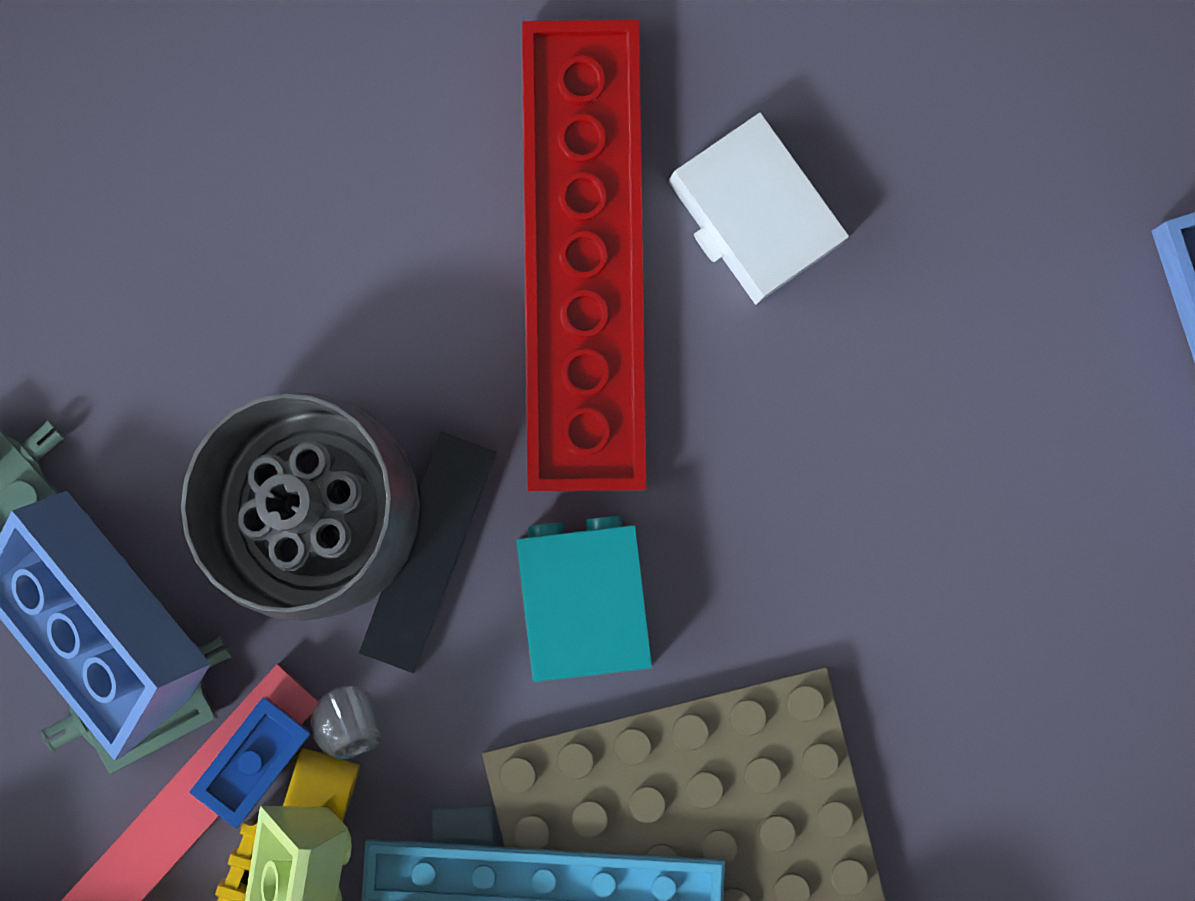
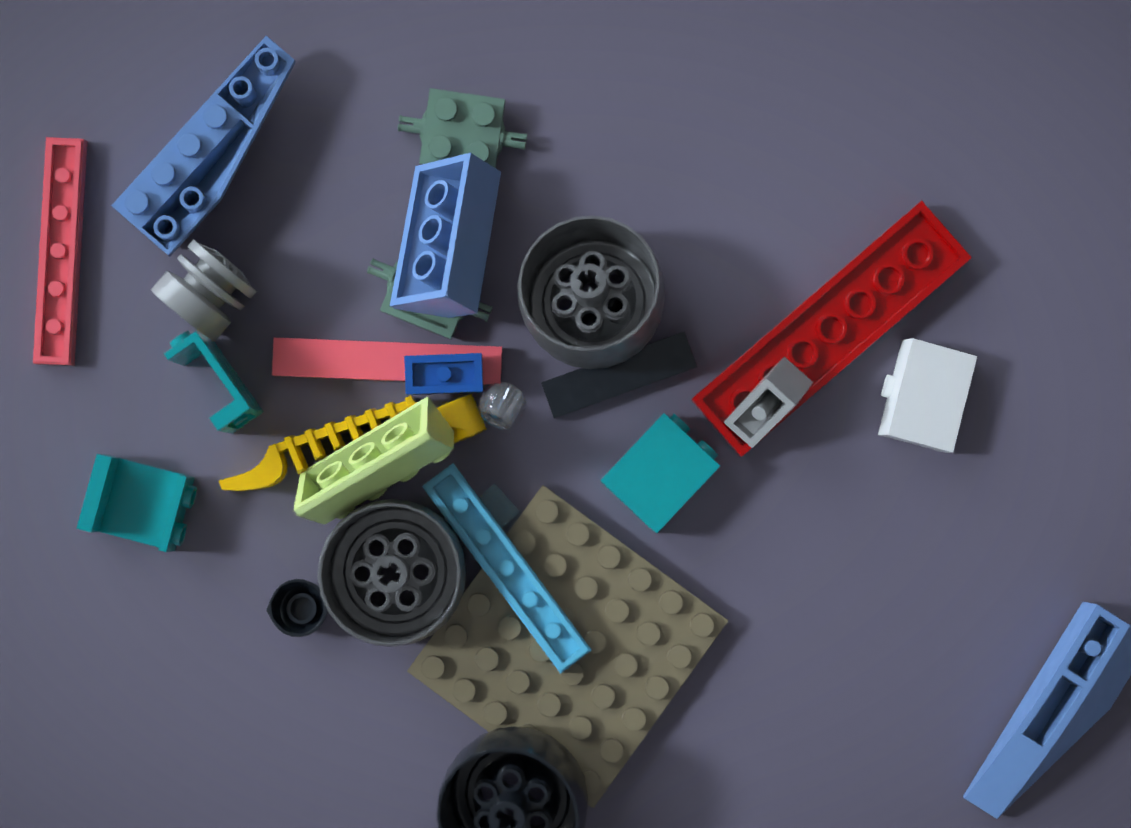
camera: 50 degrees right, 0 degrees up
none -> light grey slope [724,356,813,448]

